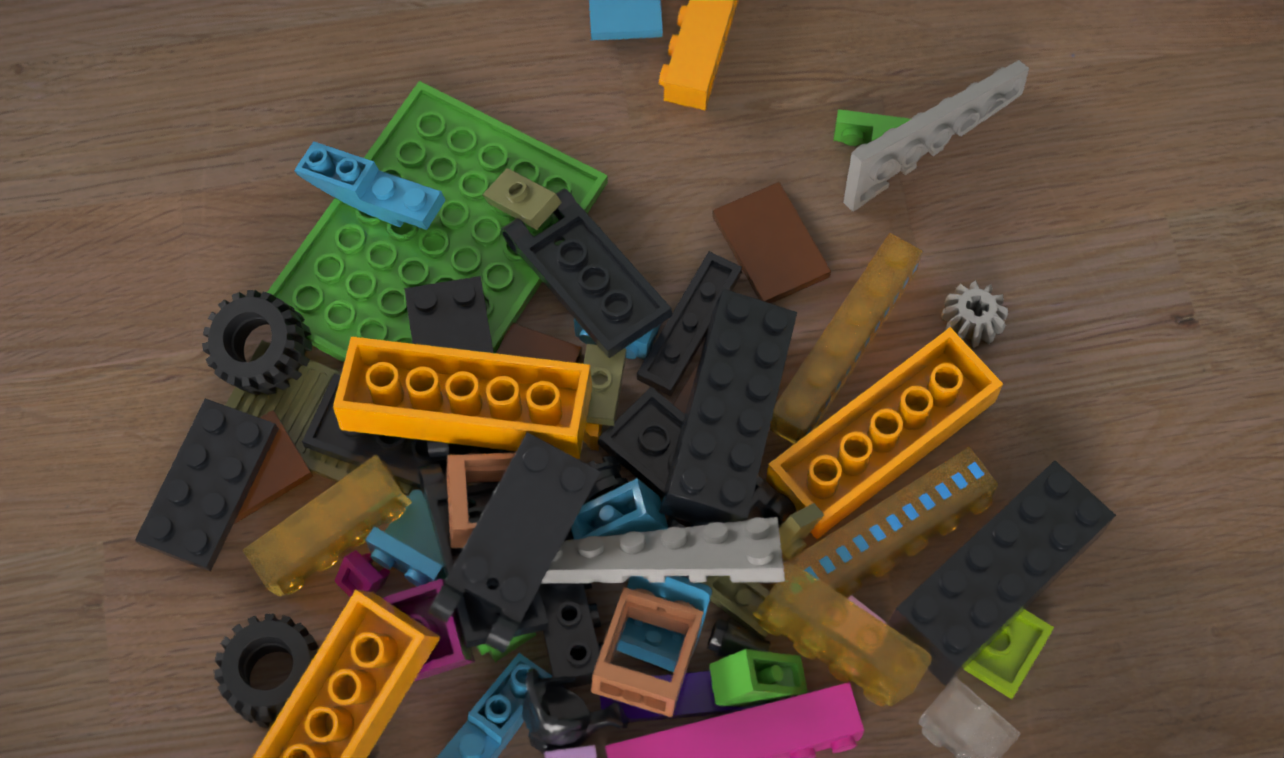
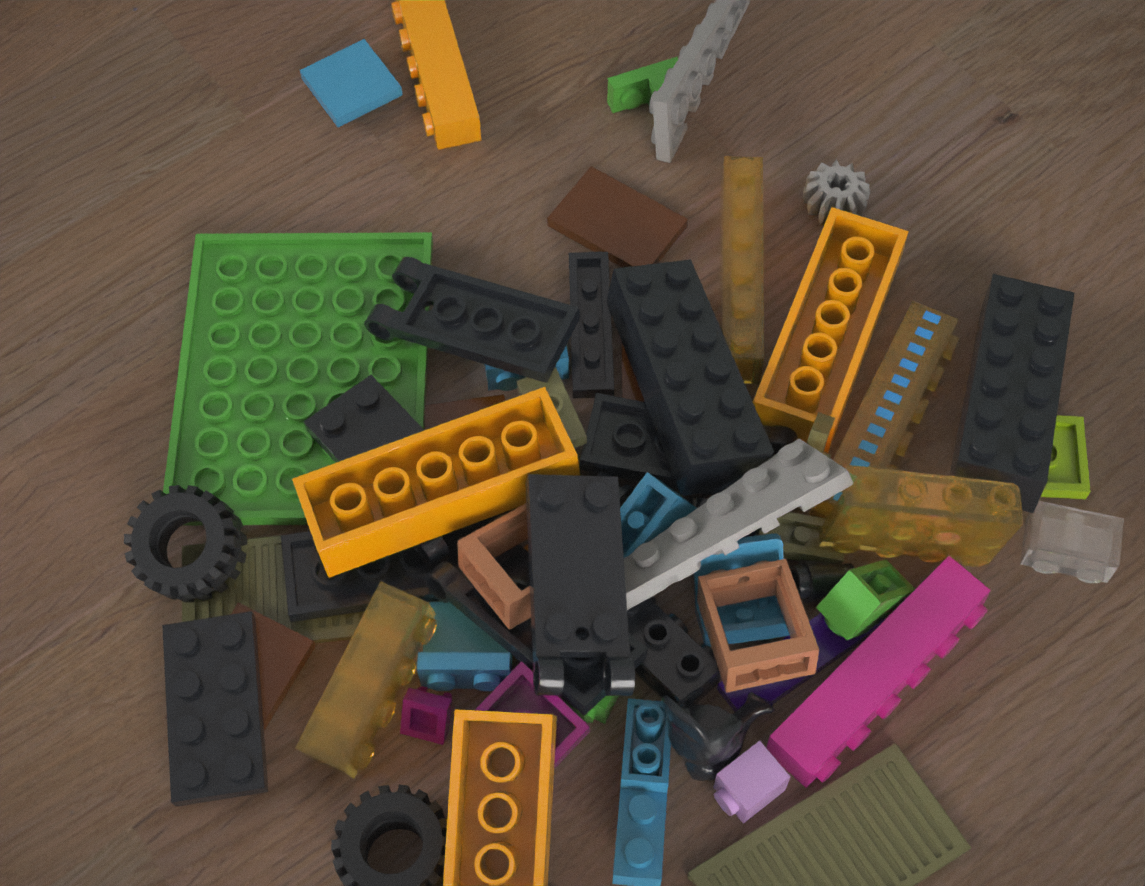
camera: 30 degrees left, 5 degrees down
dark azure slope [294,141,446,230] -> none
olive plate [482,168,562,230] -> none

